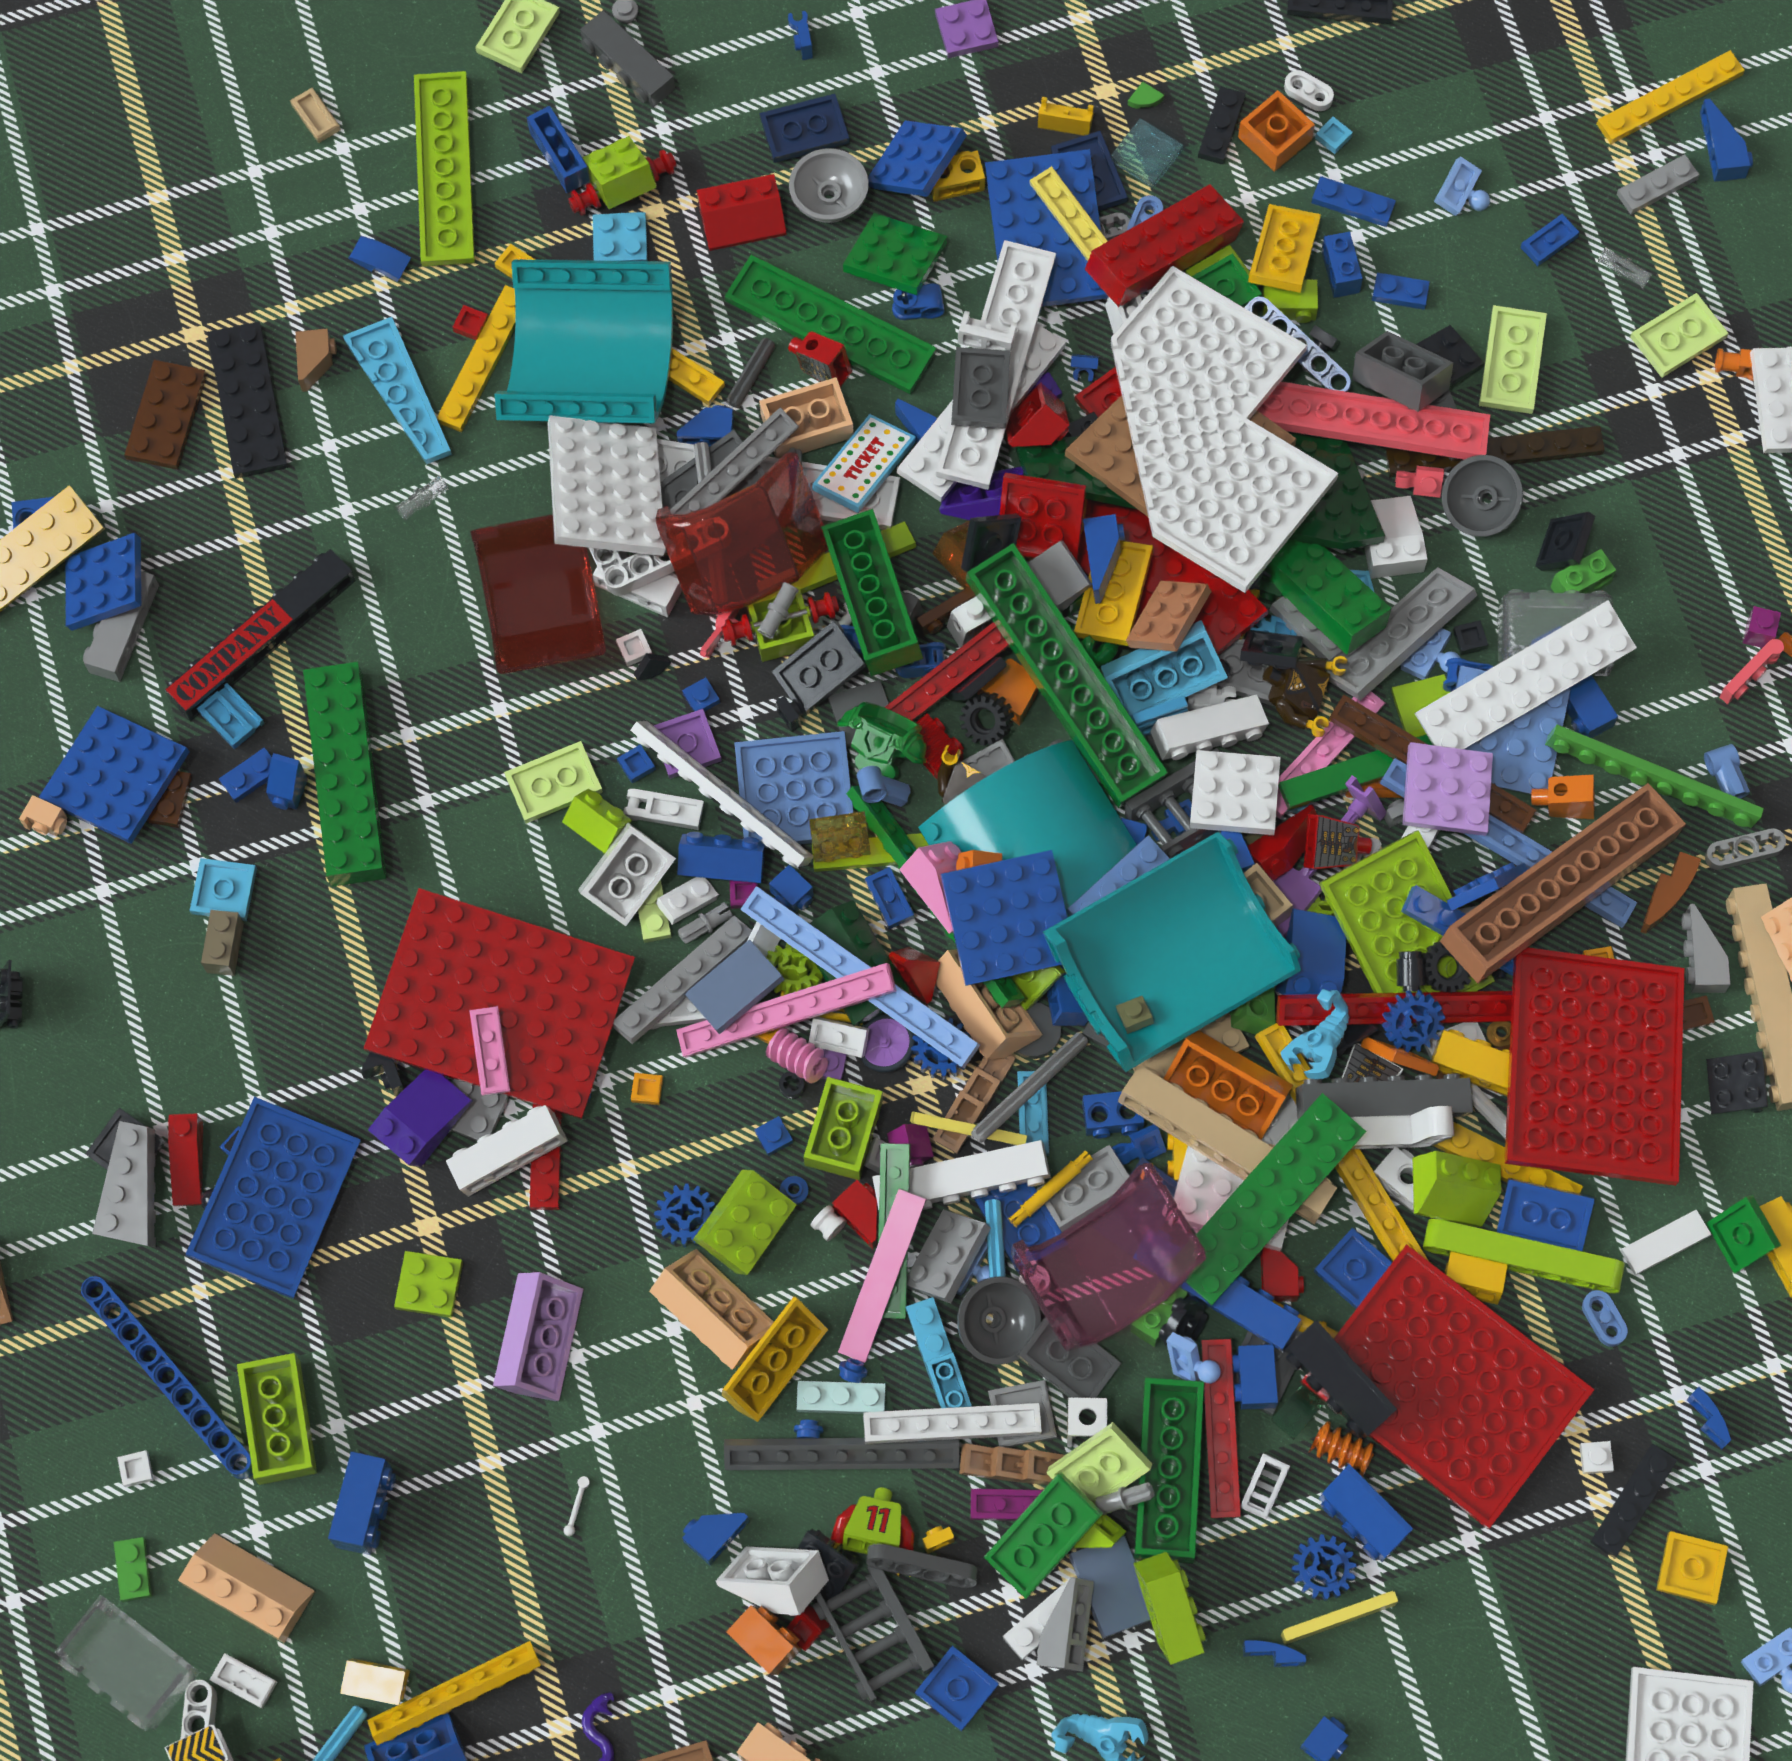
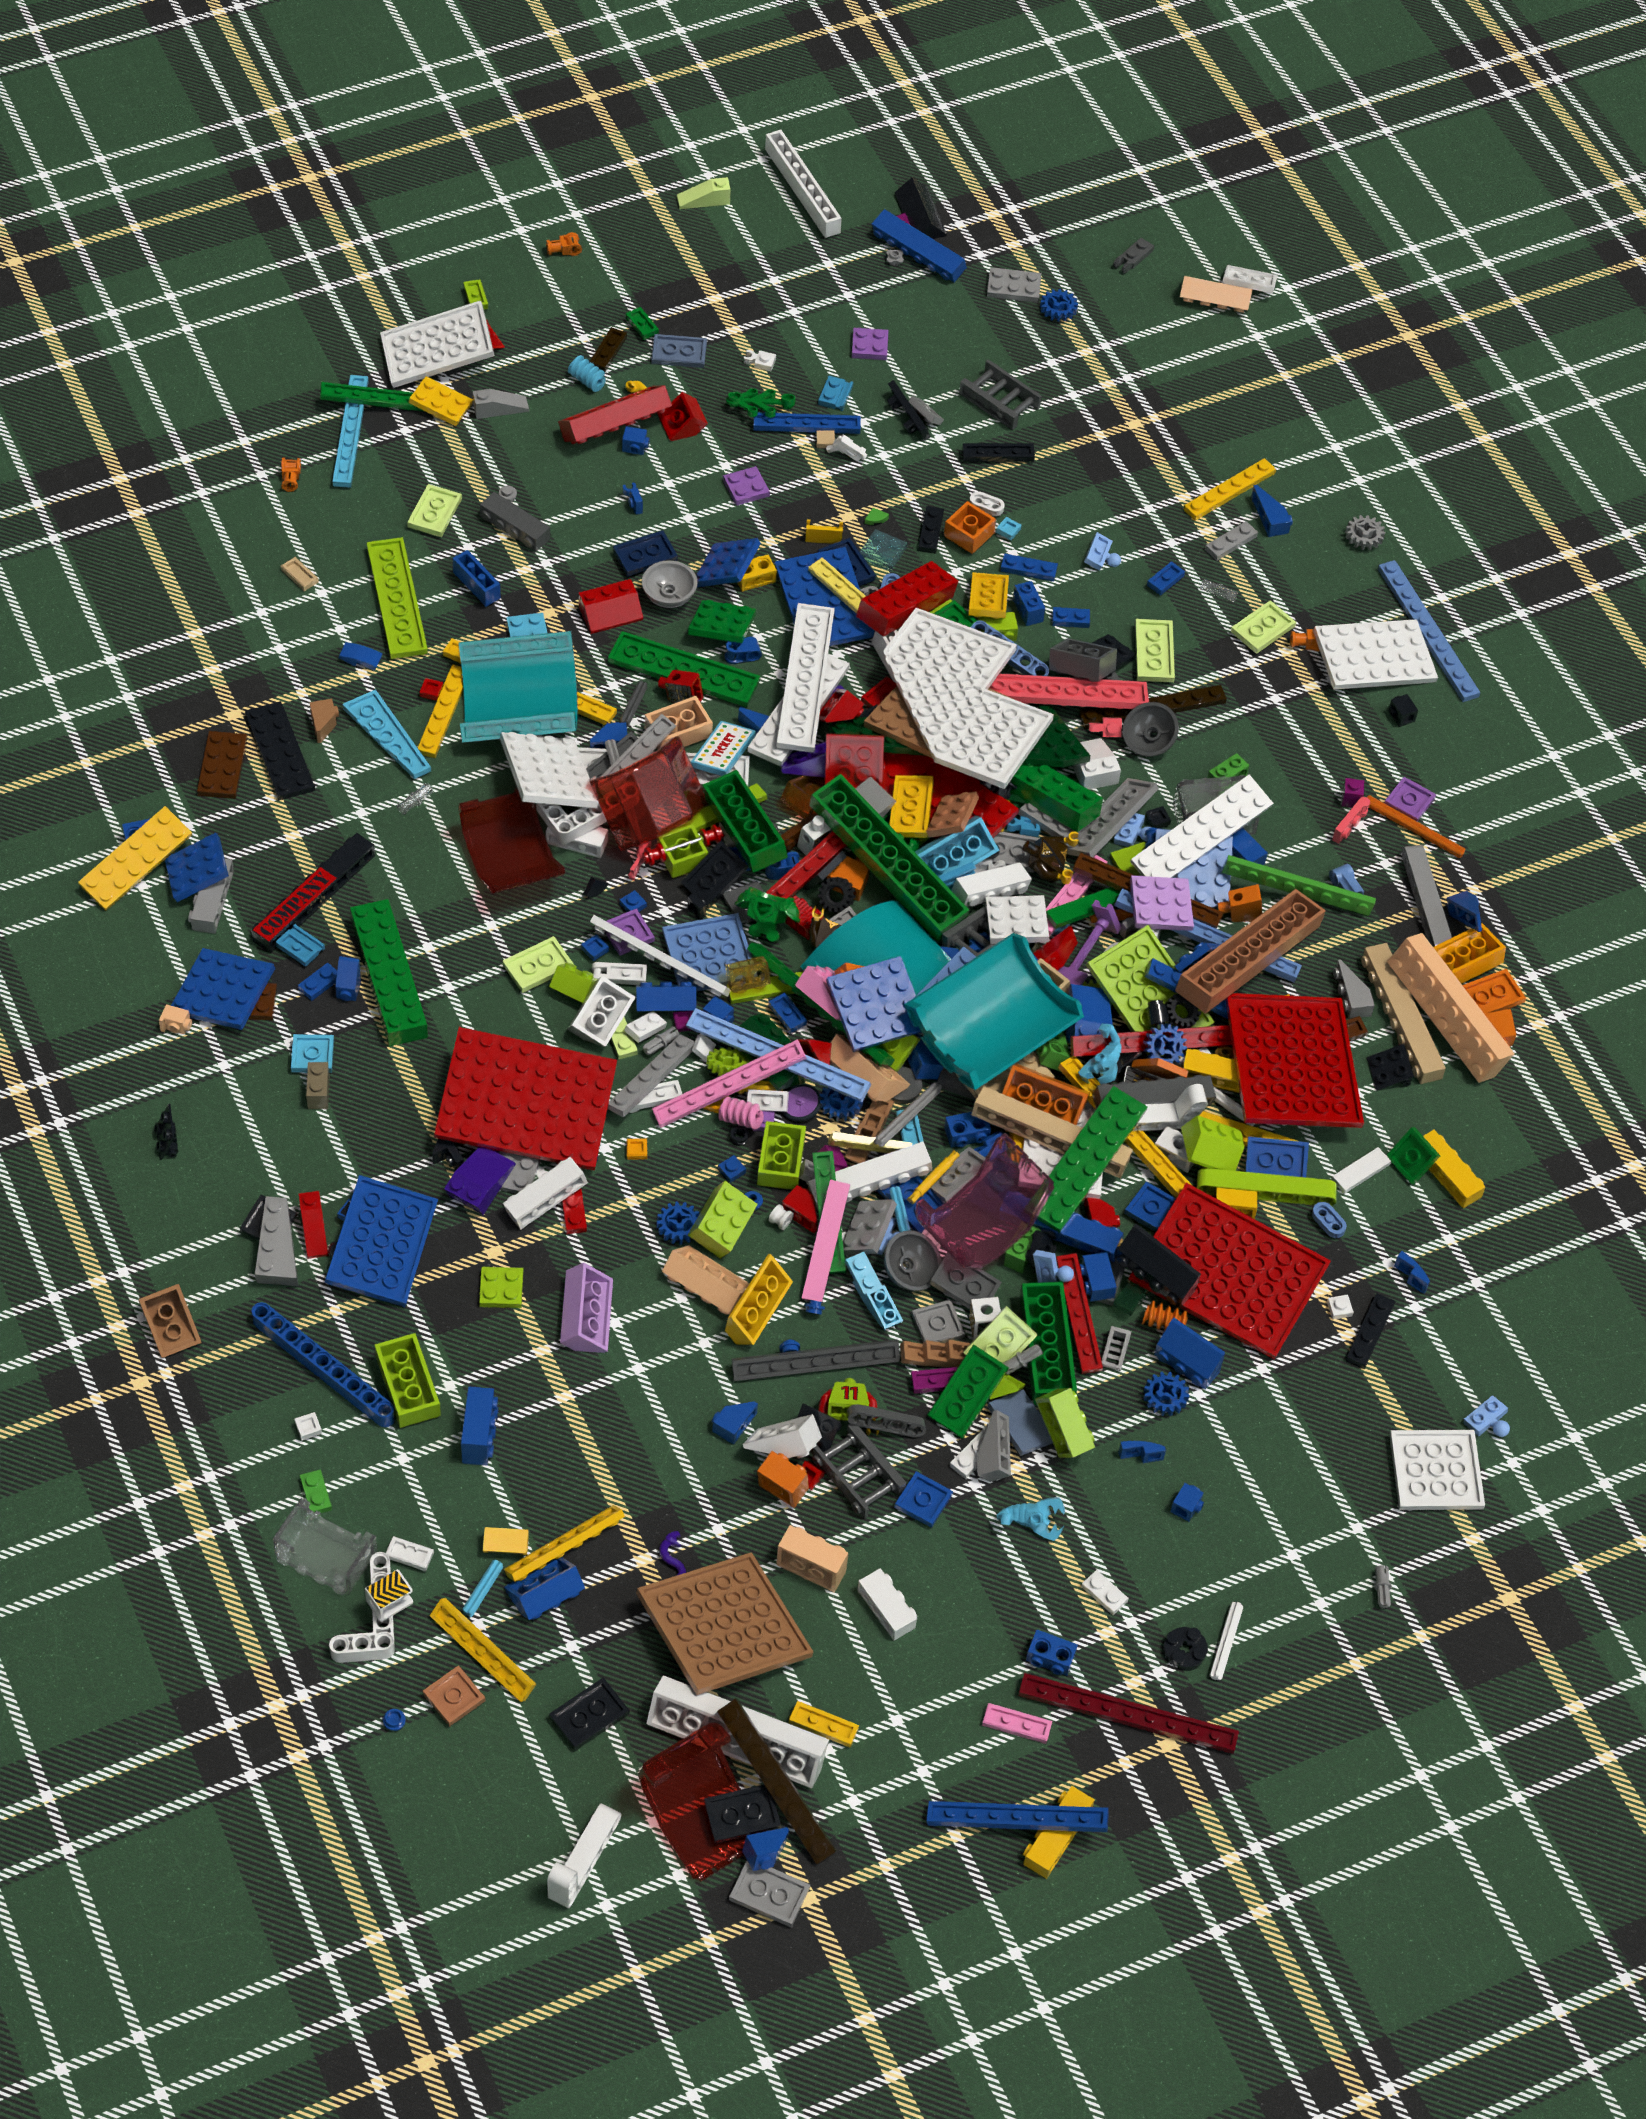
camera: 15 degrees left, 15 degrees down
light nougat slope [178,1533,315,1643] -> none
bright pink tile [470,1006,510,1096] -> none
white hinge [564,1476,590,1536] -> none
lime brick [568,136,677,216] -> none
white plate [616,629,652,667] -> none
sand blue tile [685,939,785,1035] -> none
light grey pin [757,582,799,639] -> none
light aqua plate [797,1381,885,1414] -> none
medium blue piece [857,766,911,807] -> none
white plate [863,1403,1042,1444] -> none
yellow plate [922,1526,954,1554] -> none
dark grey plate [951,347,1010,428] -> none
white hinge [957,311,1017,354] -> none
black tile [961,513,1022,572] -> none
blue tile [1071,354,1099,381] -> none
blue slope [1083,514,1125,604] -> none
olive plate [1116,996,1154,1034] -> none
black plate [1240,630,1303,669] -> none
light yellow tile [1281,1591,1398,1645] -> none
torso [1304,814,1372,869] -> none
black plate [1309,325,1341,352] -> none
black tile [1535,512,1595,571] -> none
dark orange slope [1640,852,1701,934] -> none
yellow plate [1656,1531,1728,1606] -> none
light grey beam [1705,829,1786,870] -> none

